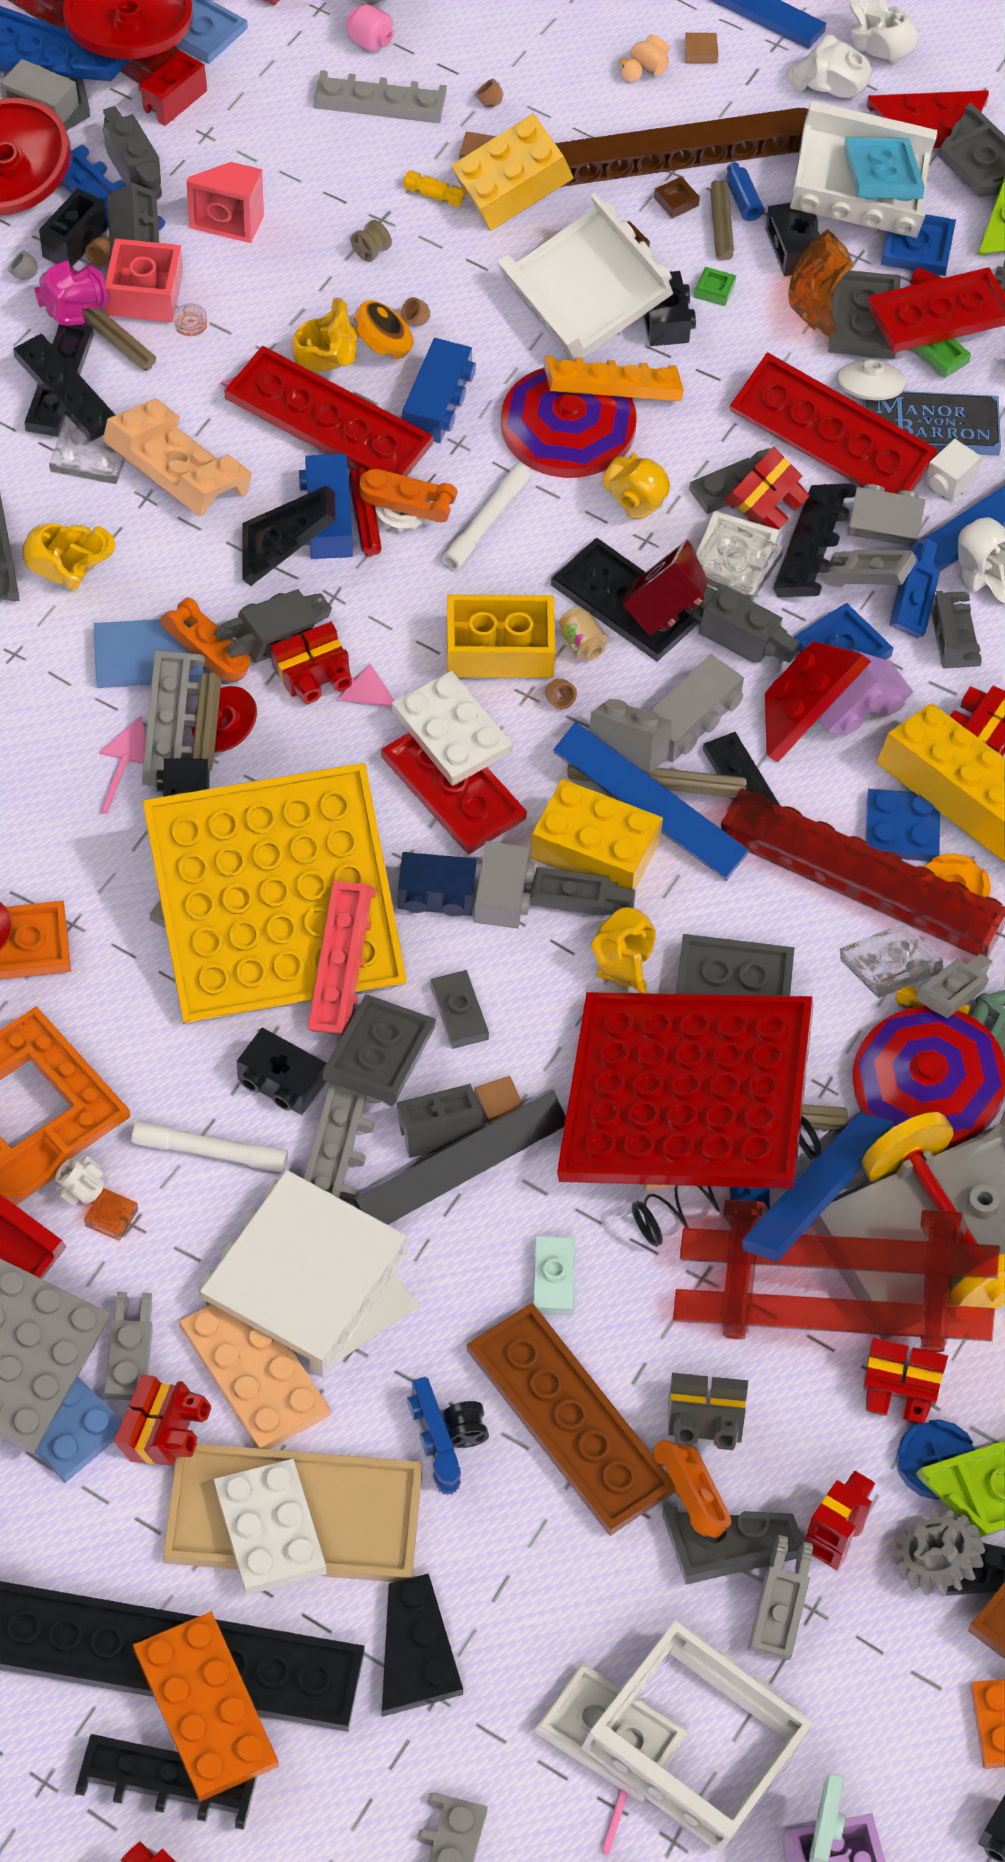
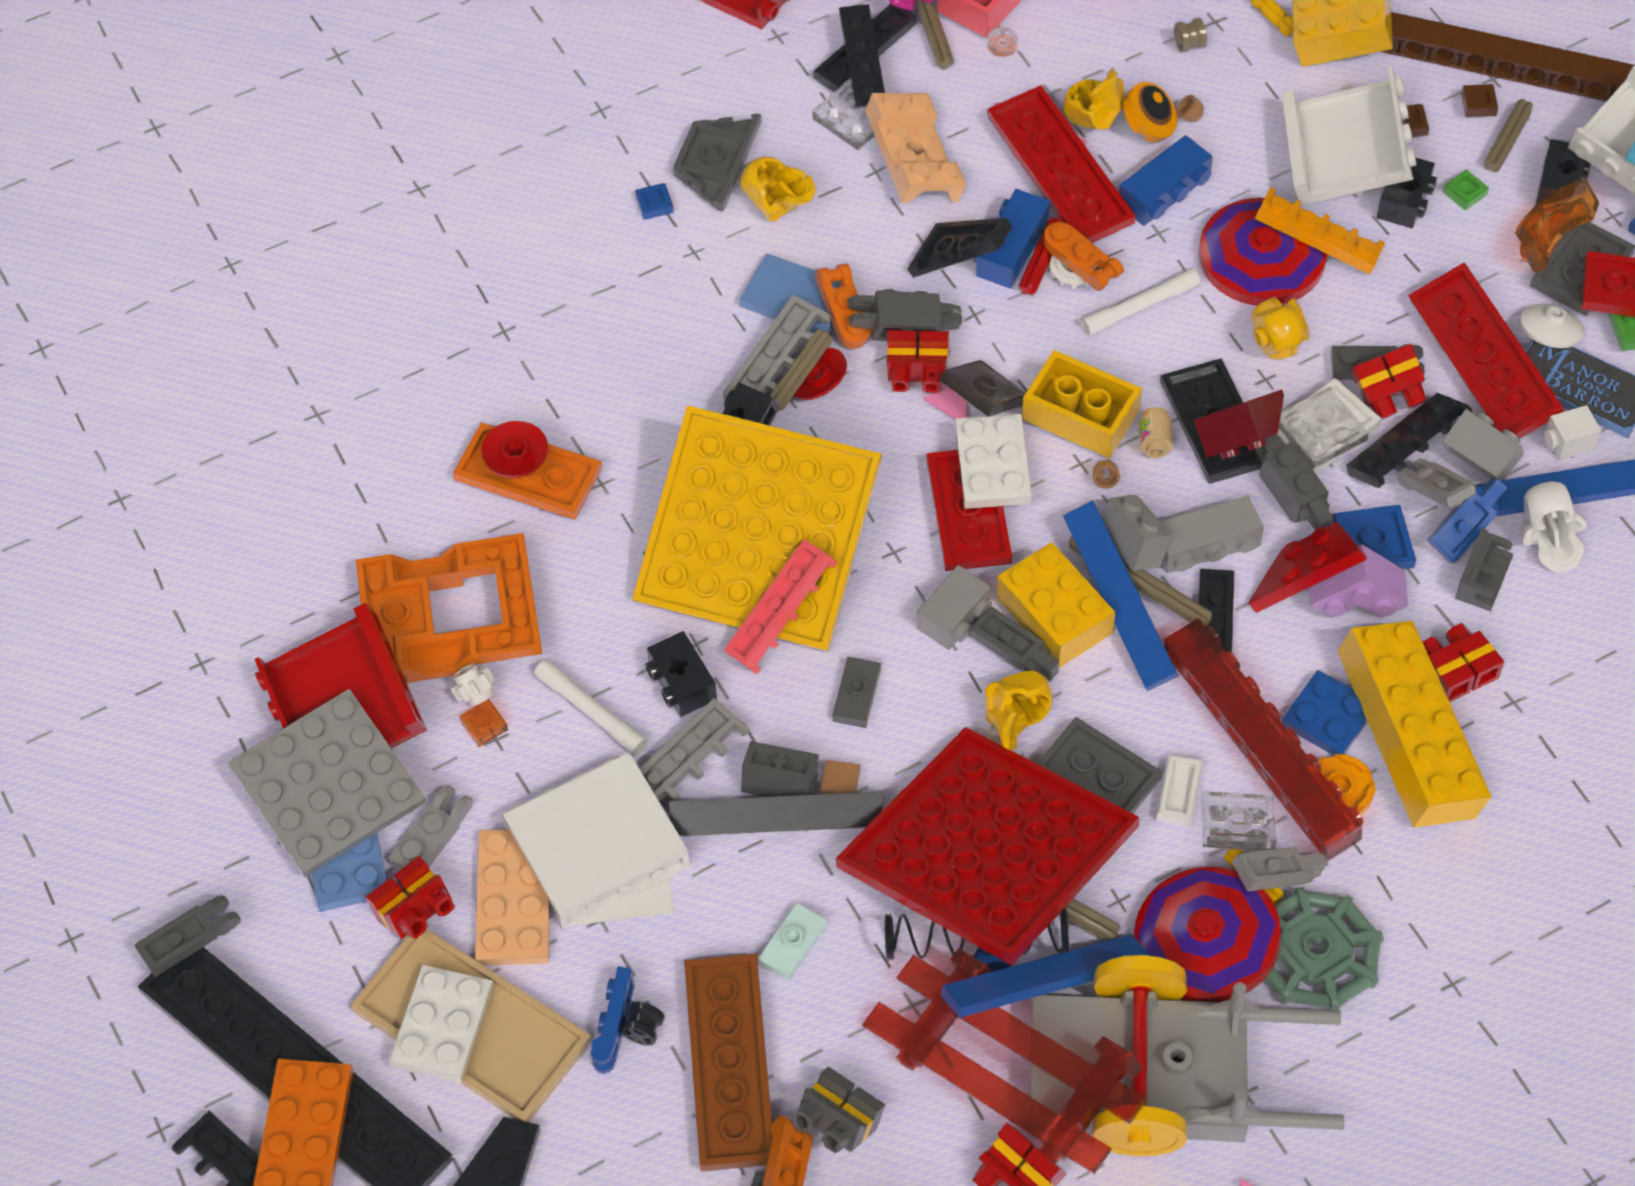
camera: 35 degrees right, 0 degrees up
bright pink piece [99,715,146,814] -> none
dark grey plate [322,994,436,1105] -> none
dark blue brick [398,852,476,917] -> none
blue cylinder [725,162,764,221] -> none
none -> clear smoke plate [940,360,1026,417]
none -> white tile [1156,754,1203,827]

